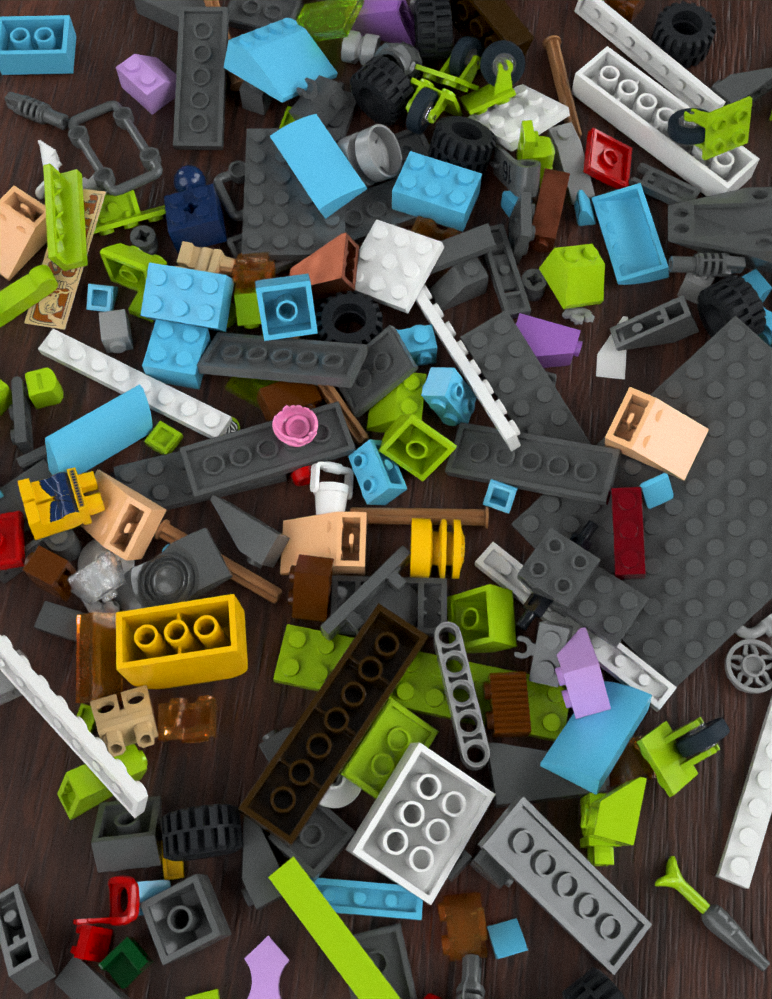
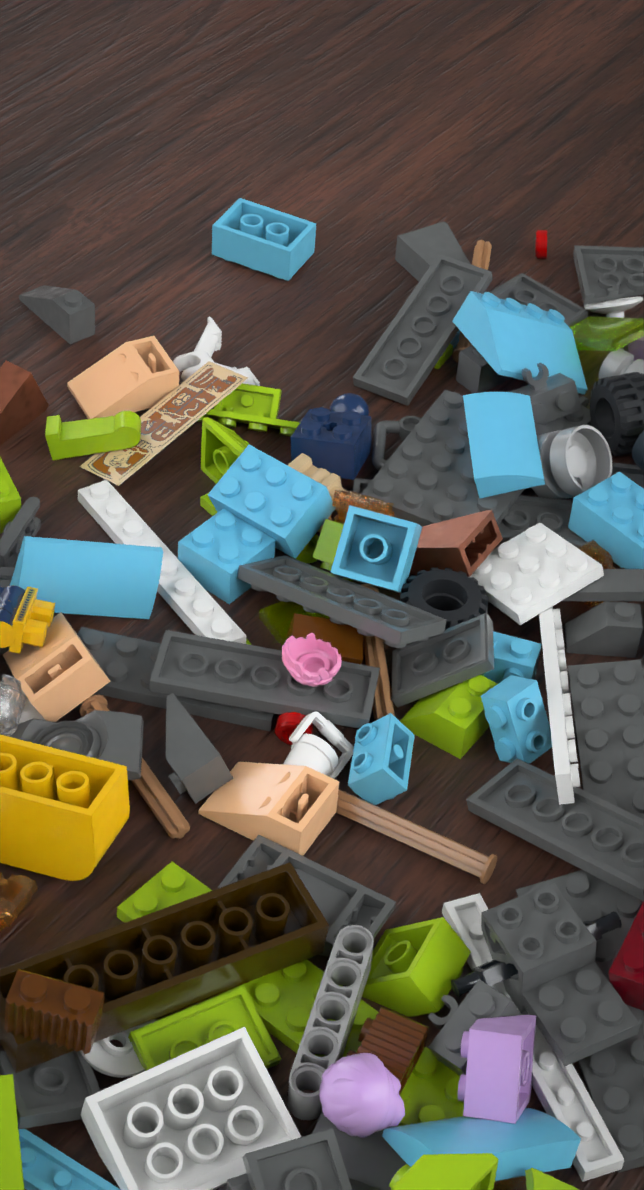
camera: 25 degrees right, 25 degrees down
dark grey hinge [4,92,69,130] -> none
lime piece [25,367,63,409] -> none
lime fence [43,163,88,271] -> none
dark grey bar [67,100,163,196] -> none
medium azure slope [86,284,118,312] -> none
light grey brick [99,309,133,353] -> none
lavender slope [116,54,176,115] -> none
dark grey wheel [130,225,159,255] -> none
lime tile [144,421,183,455] -> none
reddish brown brick [288,554,334,622] -> none
dark grey hinge [320,545,411,642] -> none
lime slope [378,413,457,481] -> none
yellow wheel [410,518,465,579] -> none
medium azure slope [483,479,518,514] -> none
none -> reddish brown brick [5,969,105,1055]
none -> lavender hair [319,1053,405,1138]

